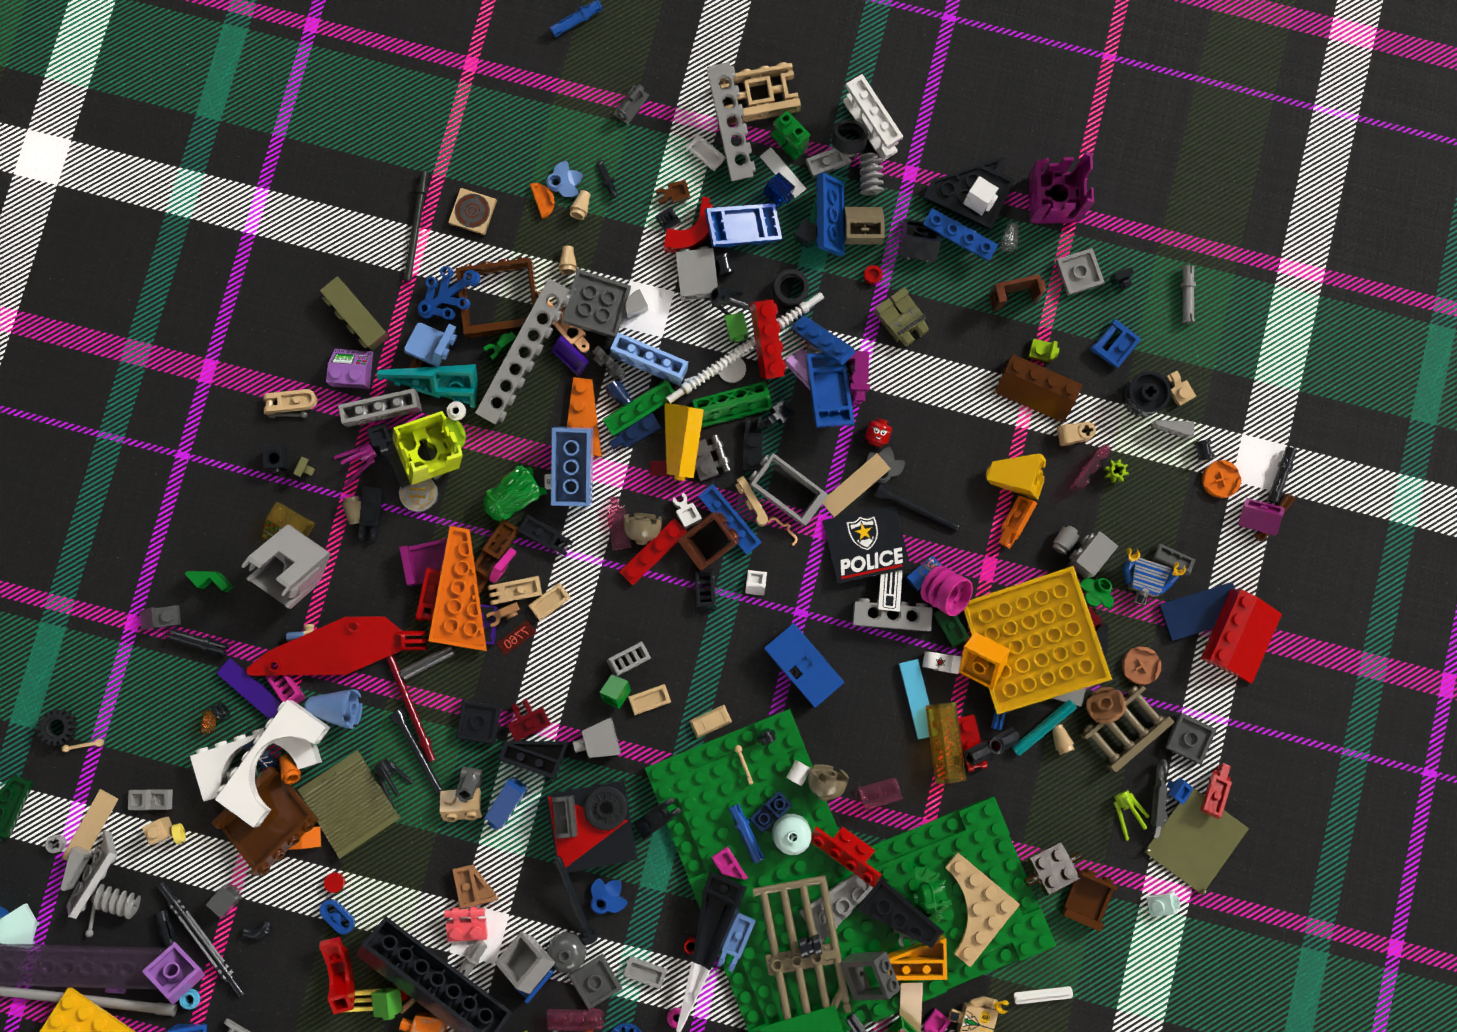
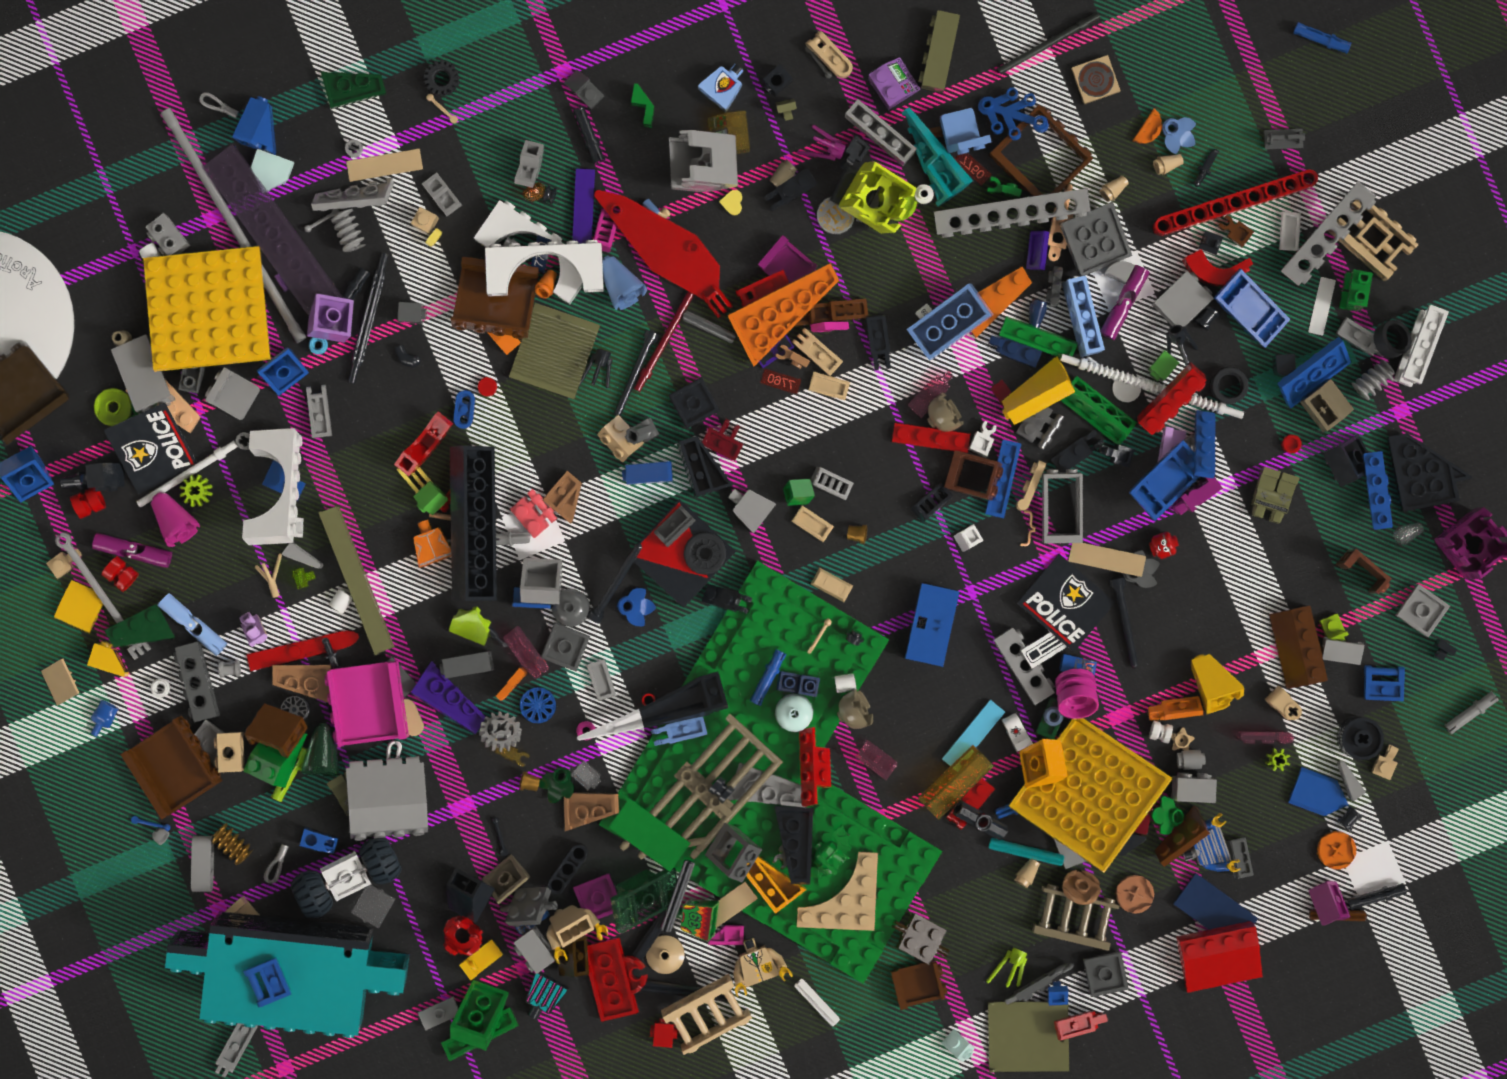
camera: 55 degrees right, 5 degrees up
light grey slope [60,846,92,891] -> none
green hair [483,465,547,521] -> none
dark pink tile [711,846,748,880] -> none
clear blue brick [763,172,795,207] -> none
white brick [963,176,999,216] -> none
none -> light grey brick [514,140,544,188]
none -> light blue torso [698,64,743,112]
none -> light yellow tile [719,190,742,216]
none -> pearl gold piece [847,525,867,544]
none -> clear red sticker [955,153,992,186]
none -> sand blue plate [1044,707,1063,726]
none -> magenta piece [1100,265,1150,340]
none -> white wheel [1149,721,1173,744]
none -> red beam [1152,170,1318,236]
none -> reddish brown wing [1155,805,1210,867]
none -> tan plate [1171,727,1195,751]
none -> blue tile [1288,767,1349,816]
none -> light grey hinge [1321,637,1365,665]

